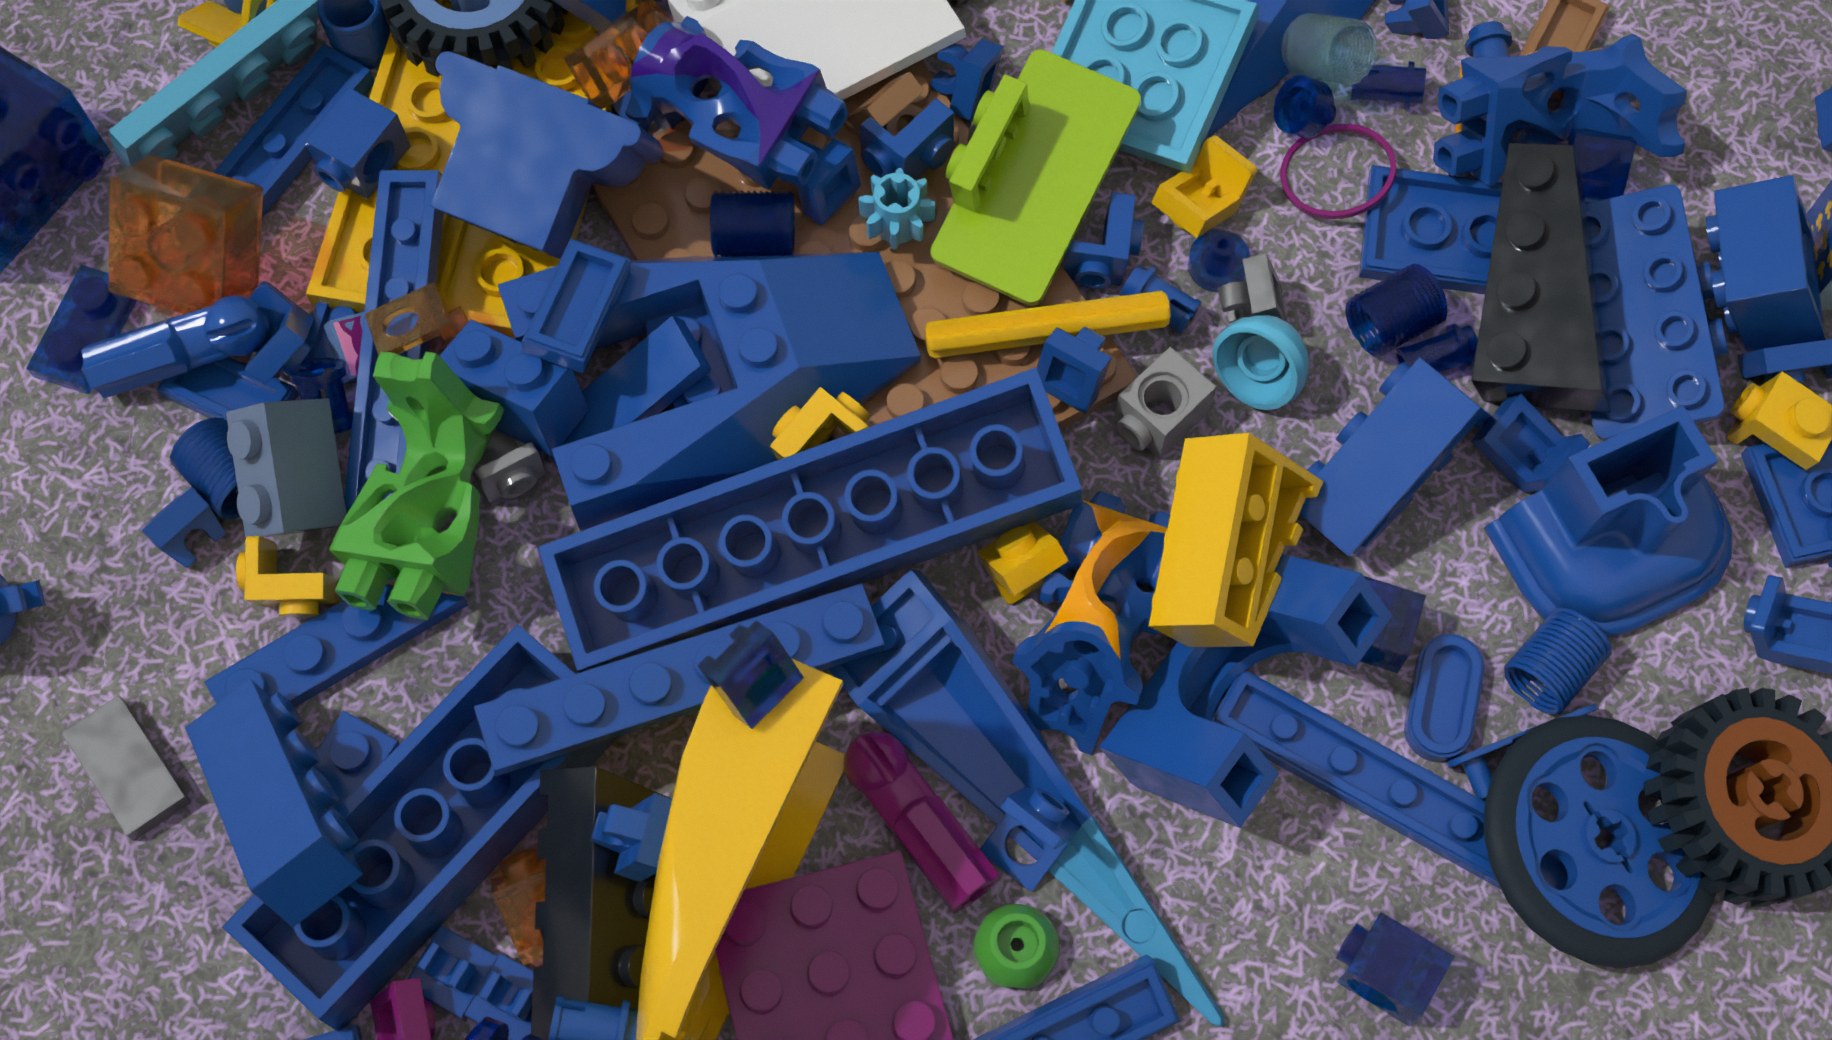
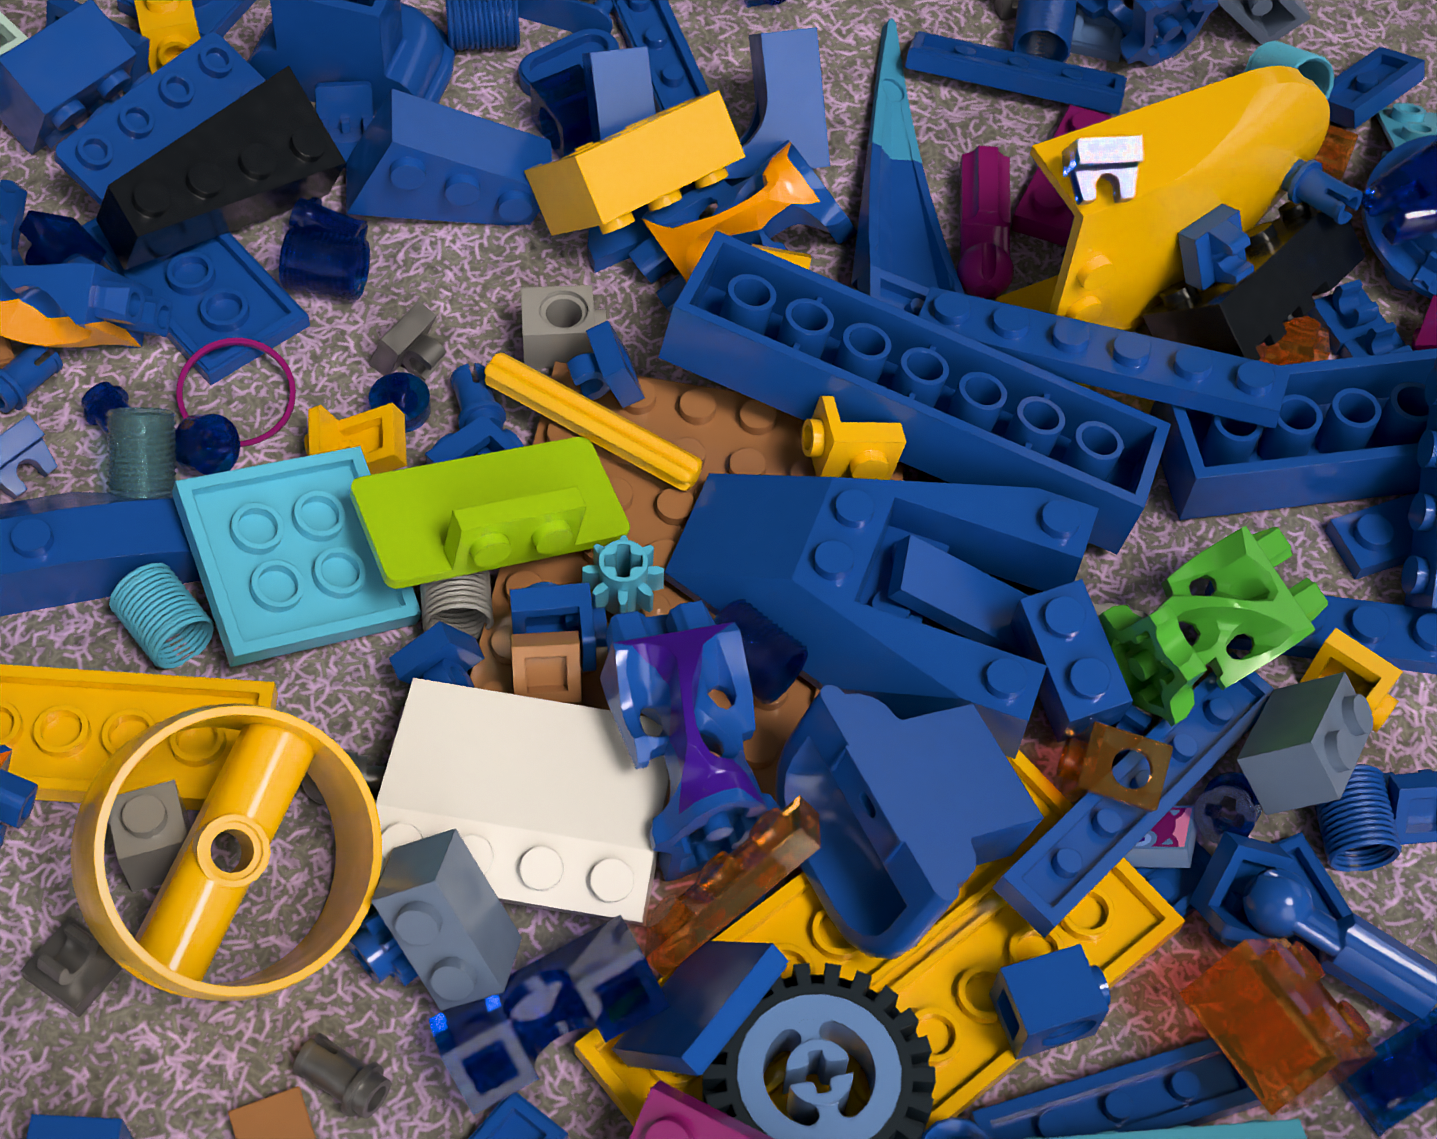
camera: 145 degrees left, 10 degrees down
blue tile [522,238,631,373] -> none
bright green plate [974,904,1060,989] -> none
blue bracket [980,787,1080,891] -> none
medium azure piece [1212,315,1310,410] -> none

